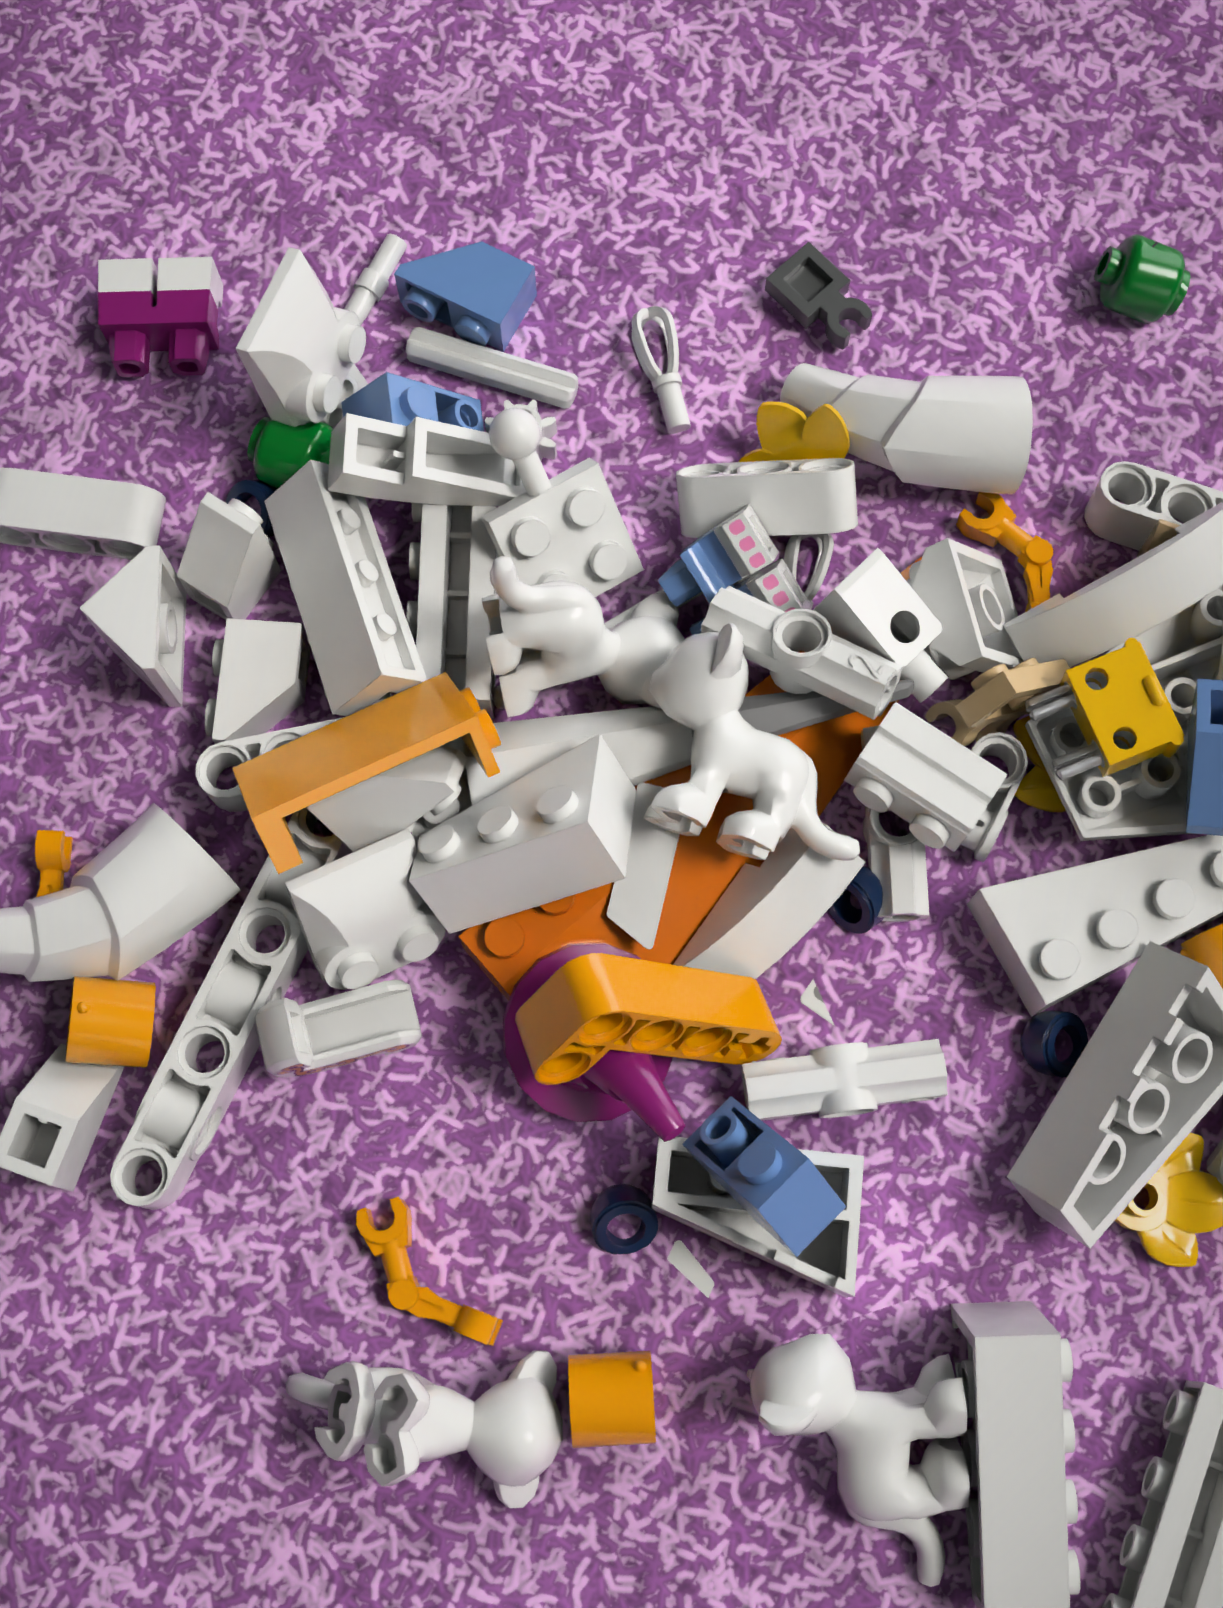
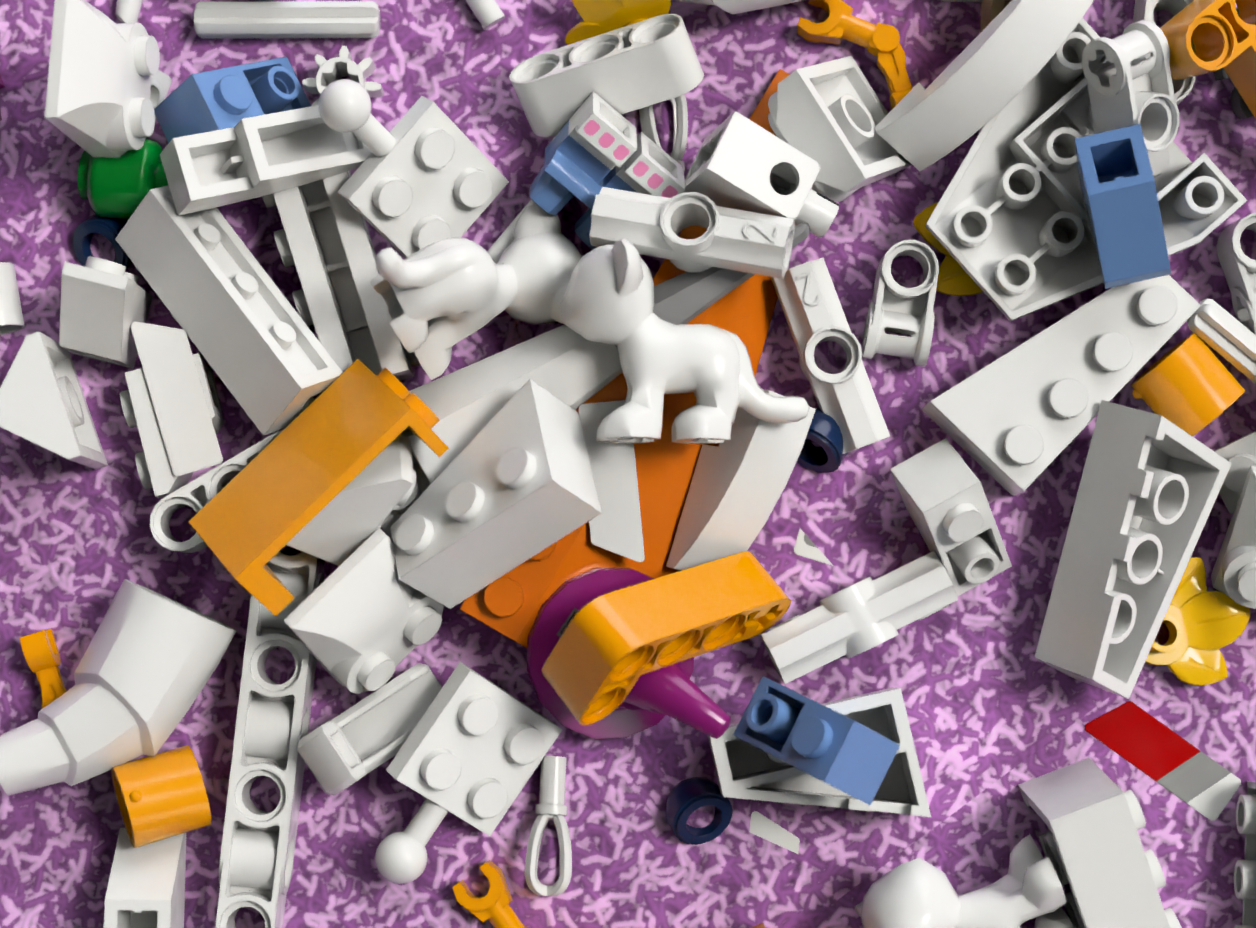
camera: 20 degrees left, 10 degrees up
white brick [844,702,1007,852] -> none
tan plate [925,658,1070,746] -> none
dark blue piece [1020,1010,1088,1078] -> none
yellow piece [1025,638,1185,780] -> none
none -> white sticker [131,321,223,476]
none -> white plate [375,662,562,884]
none -> white piece [525,756,572,896]
none -> white slope [890,438,1012,597]
none -> sticker [1084,701,1241,821]

